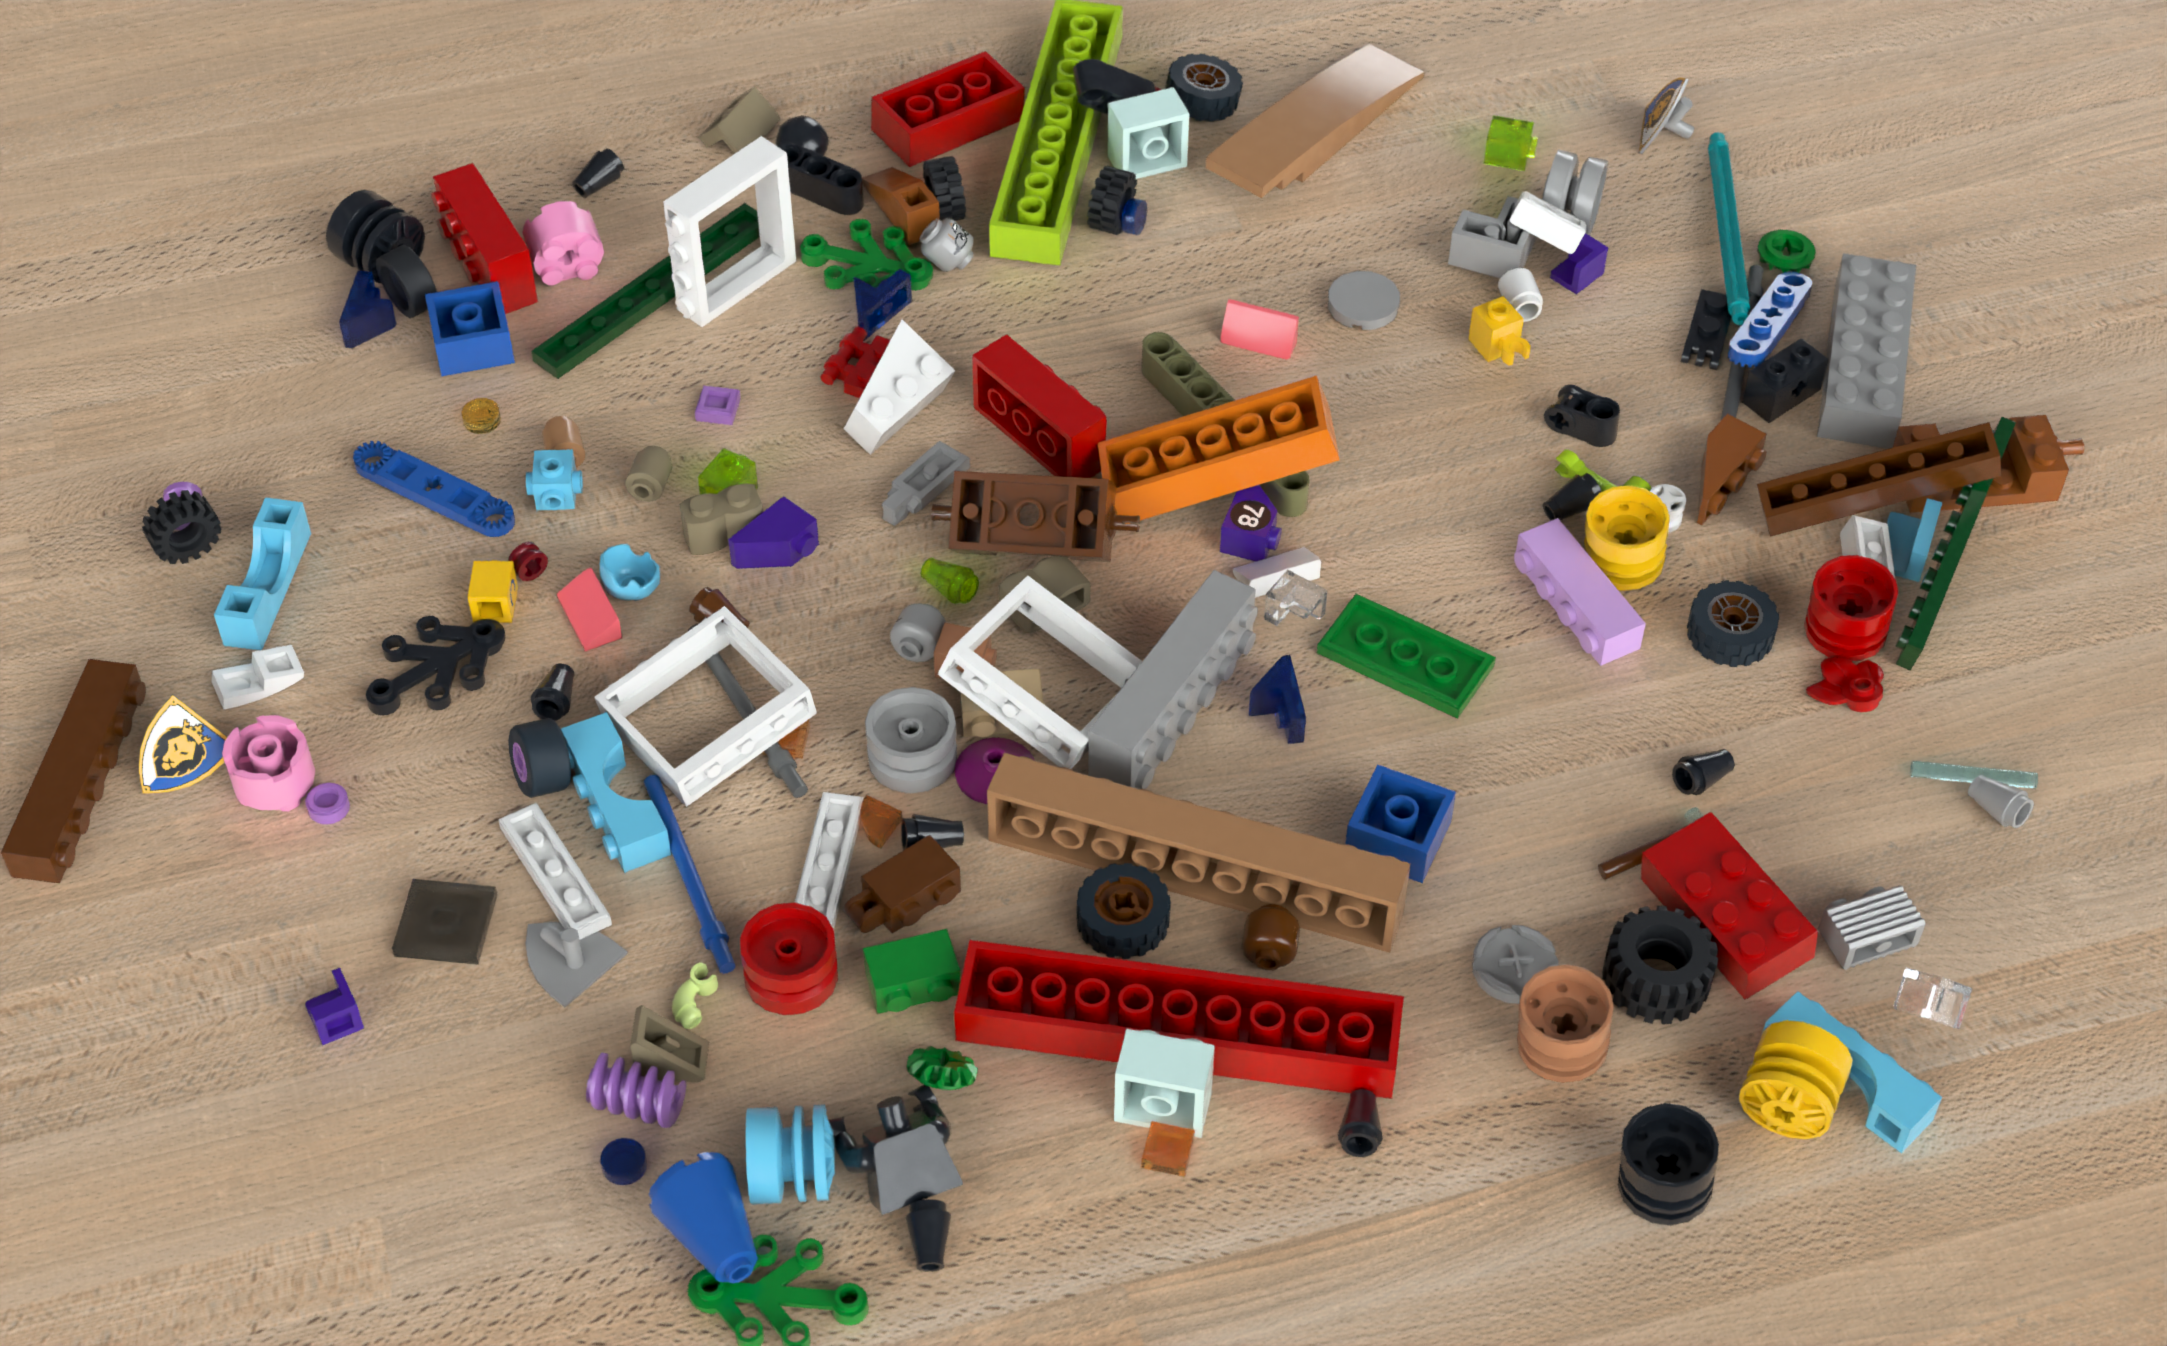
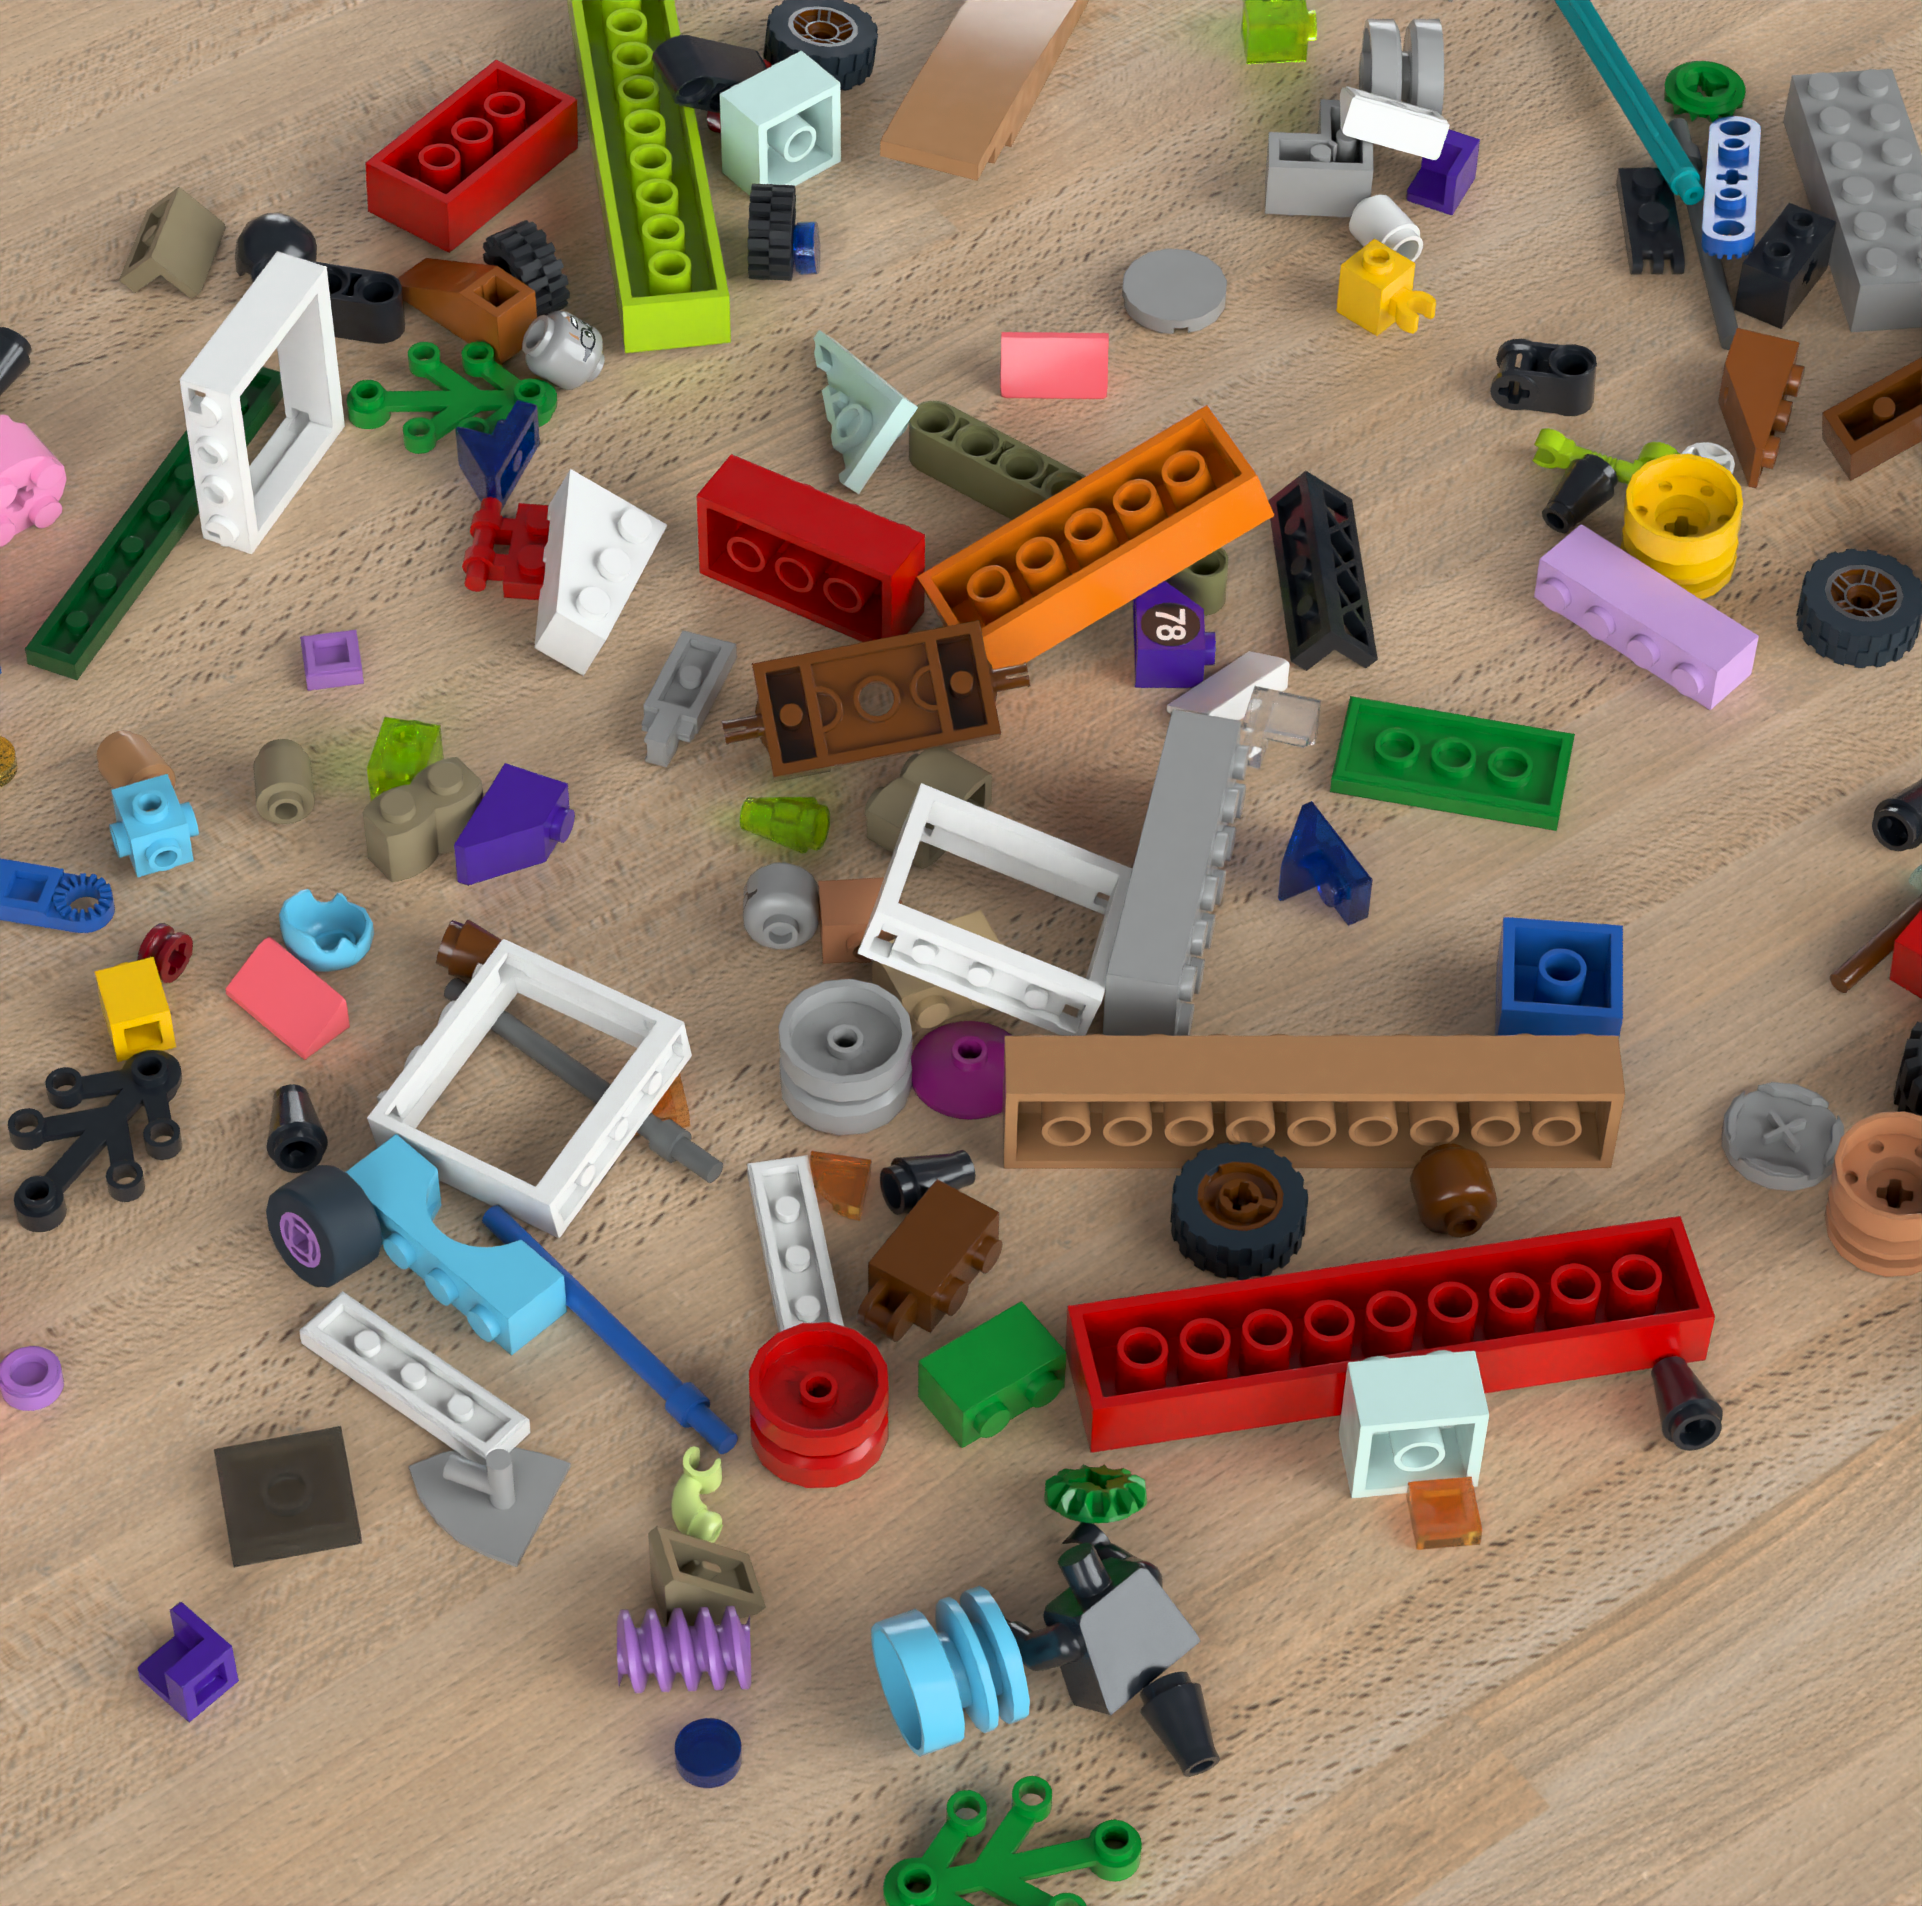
camera: 20 degrees left, 0 degrees up
blue cone [649,1152,758,1283] -> none
none -> light aqua wing [813,330,918,494]
none -> black fence [1268,471,1378,671]

